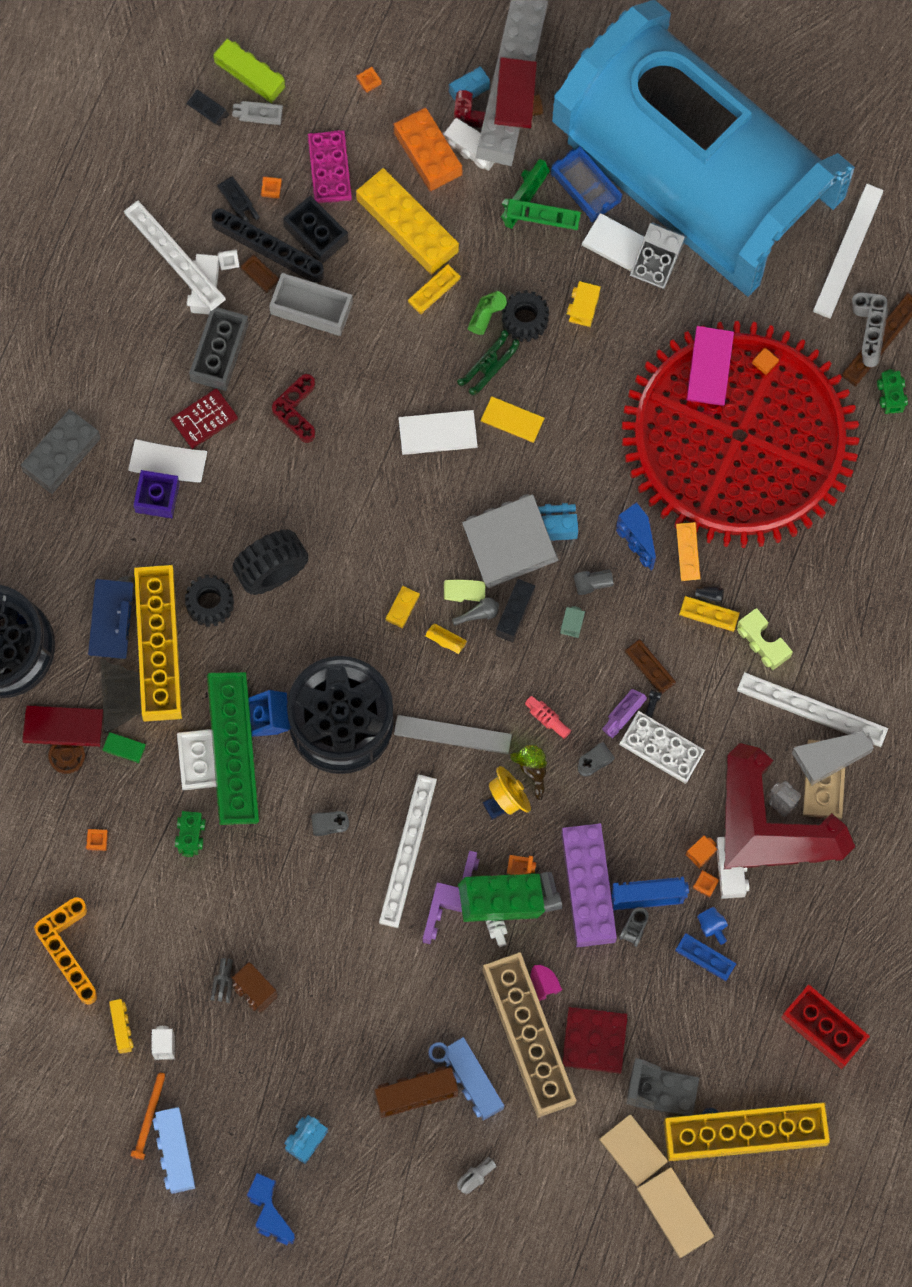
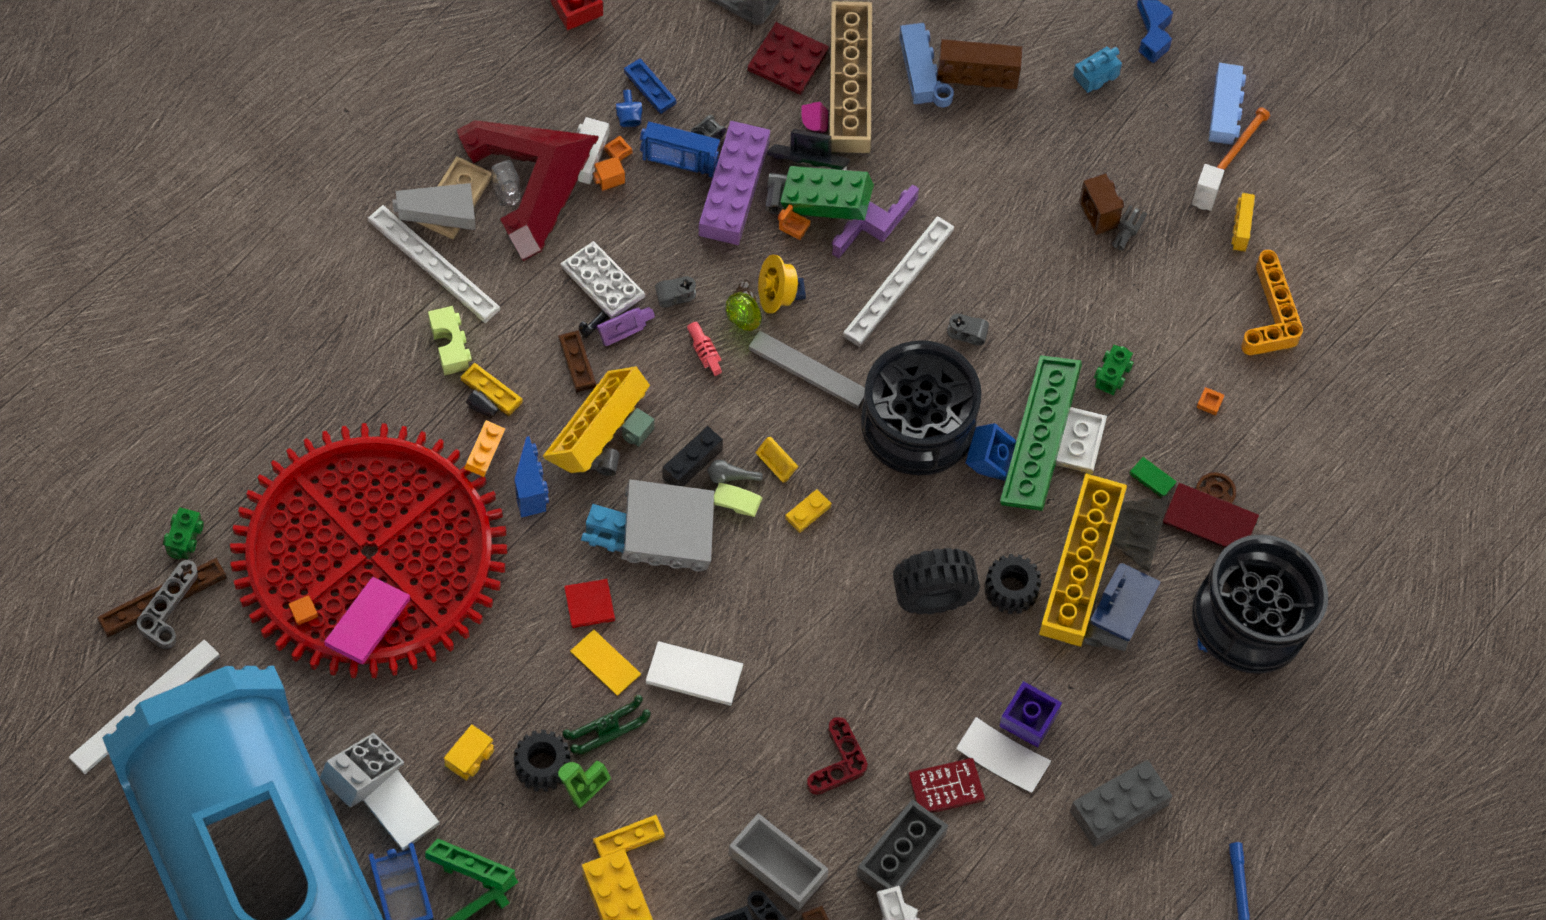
camera: 160 degrees left, 10 degrees down
none -> yellow slope [543,366,650,473]
none -> red tile [564,579,615,628]
none -> black bracket [767,129,850,170]

